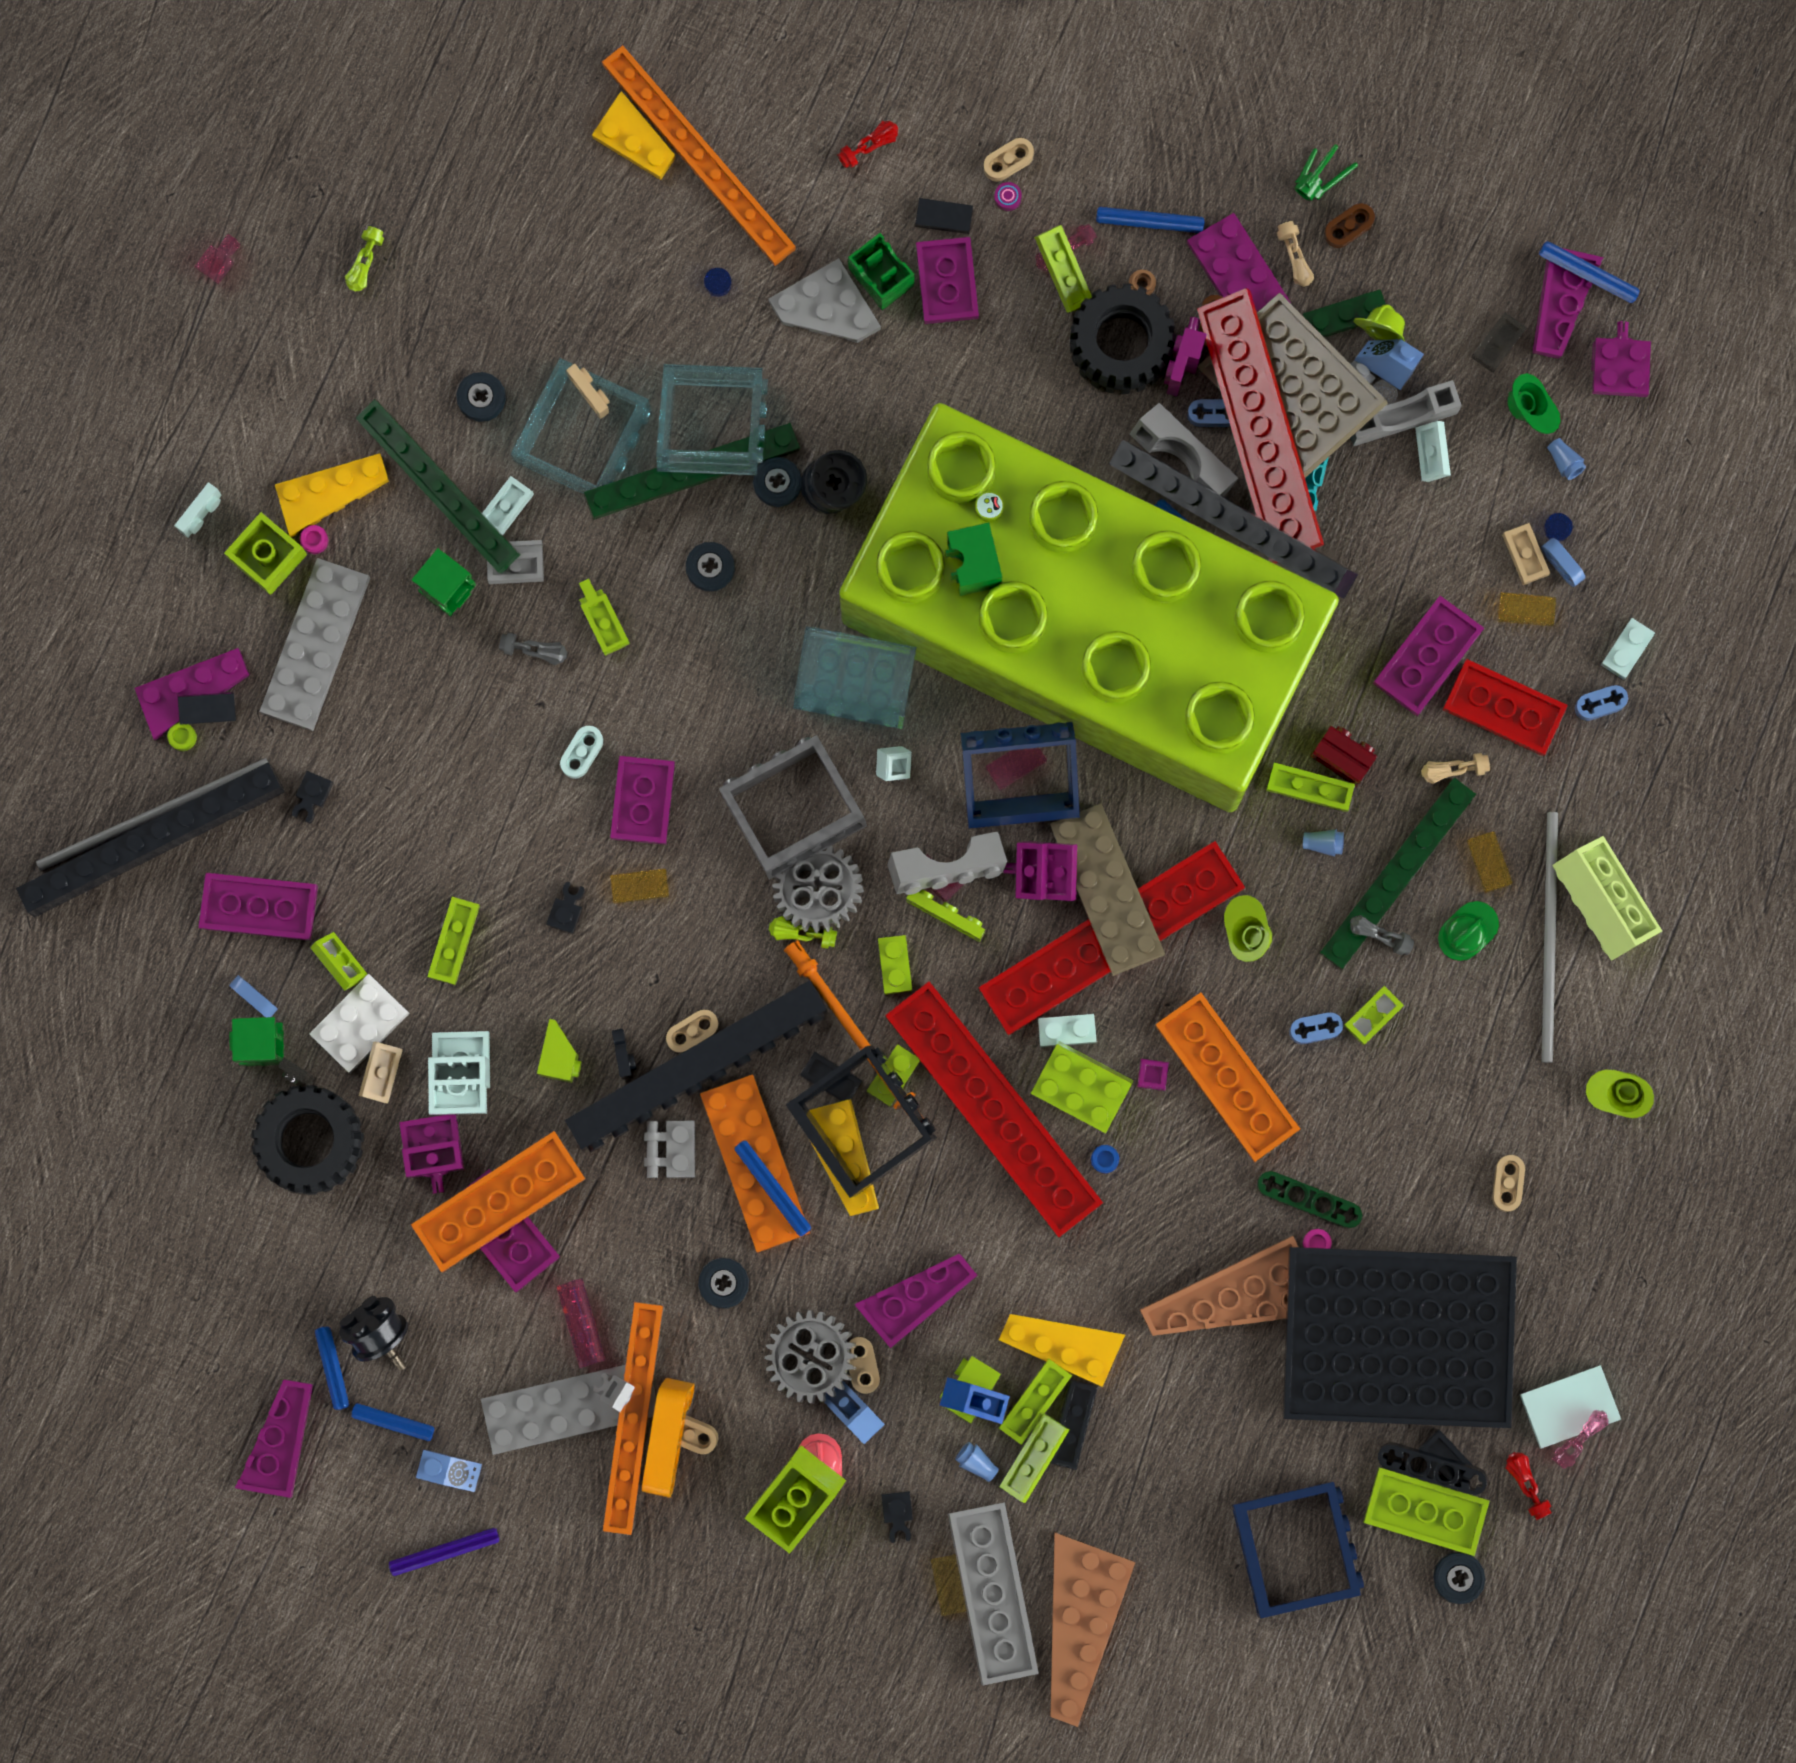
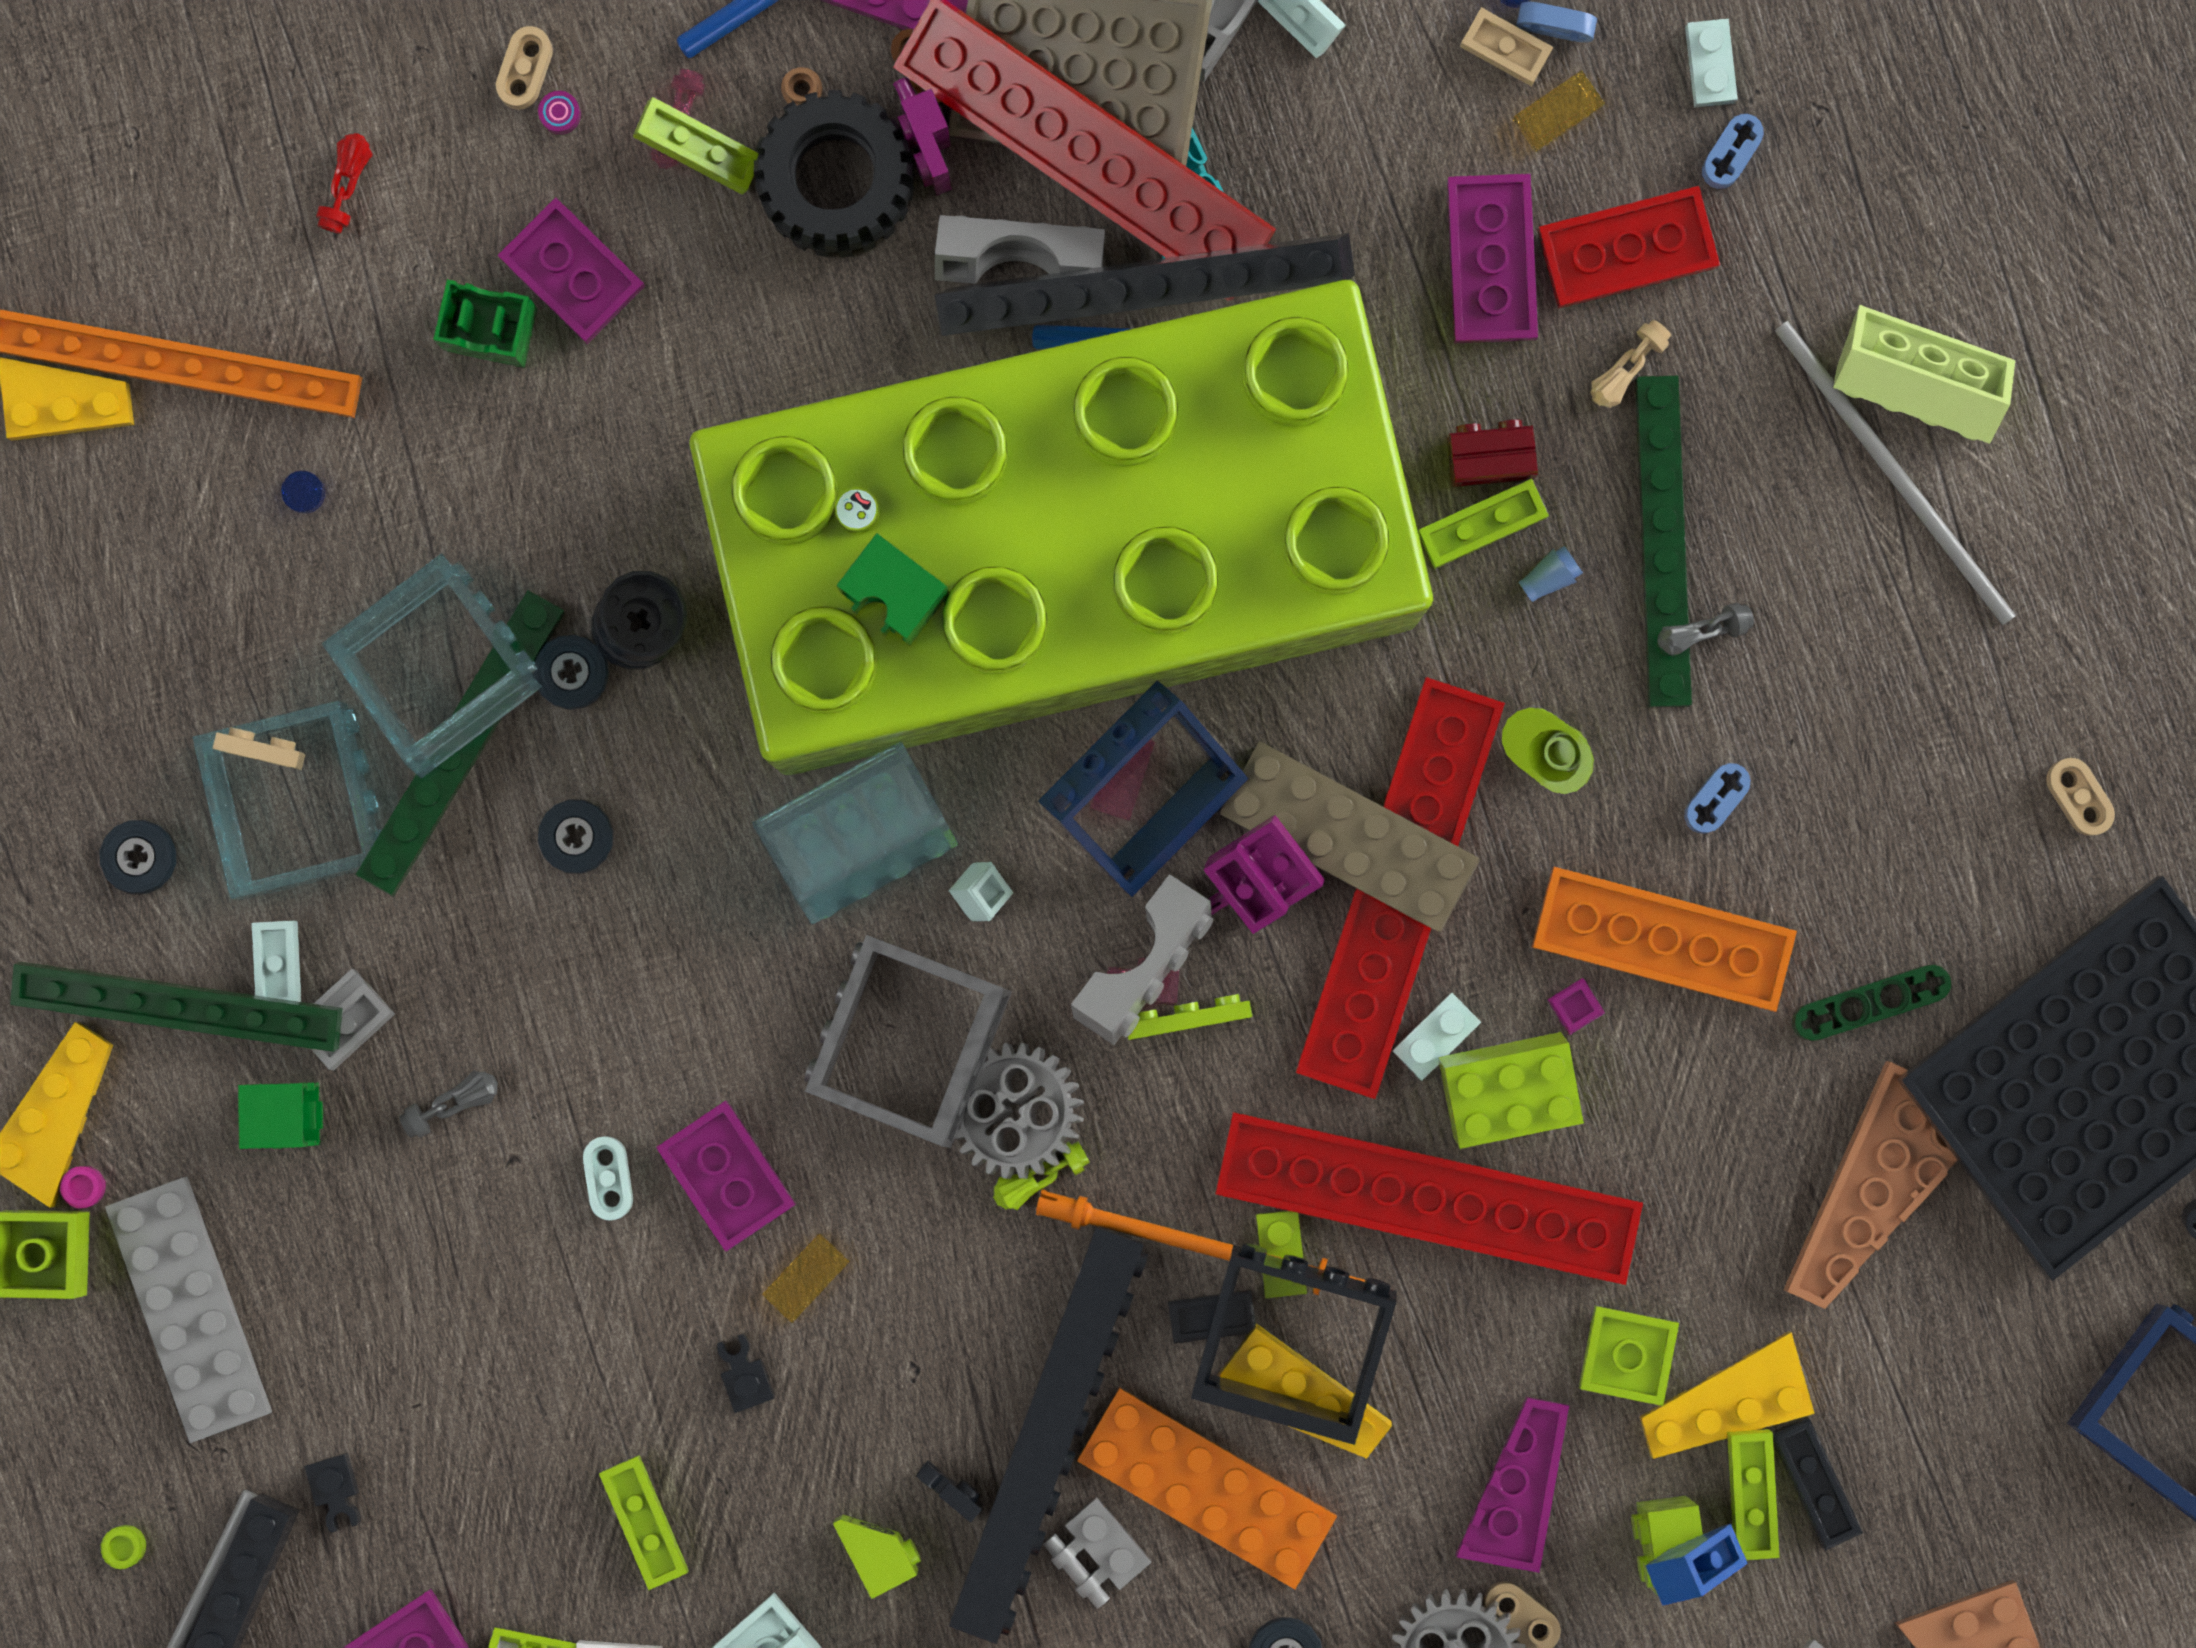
camera: 40 degrees left, 5 degrees up
magenta wing [134,648,249,741] -> none
black tile [177,692,236,725] -> none
lime hinge [579,579,630,656] -> none
tan plate [666,1010,719,1053] -> none
blue axle [734,1140,811,1237] -> none
light grey plate [768,258,881,343] -> none
lime piece [878,935,912,995] -> none
black tile [915,198,973,234] -> none
medium blue cone [955,1442,999,1482] -> none
lime plate [999,1413,1070,1503] -> none
blue tile [1091,1145,1119,1174] -> none
medium blue beam [1187,399,1230,427] -> none
dark pink tile [1302,1229,1332,1249] -> none
lime piece [1344,986,1404,1046] -> none
green piece [1438,901,1499,961] -> none
clear yellow tile [1467,831,1513,893] -> none
lime piece [1586,1069,1654,1118] -> none
none -> lime plate [1579,1305,1679,1406]

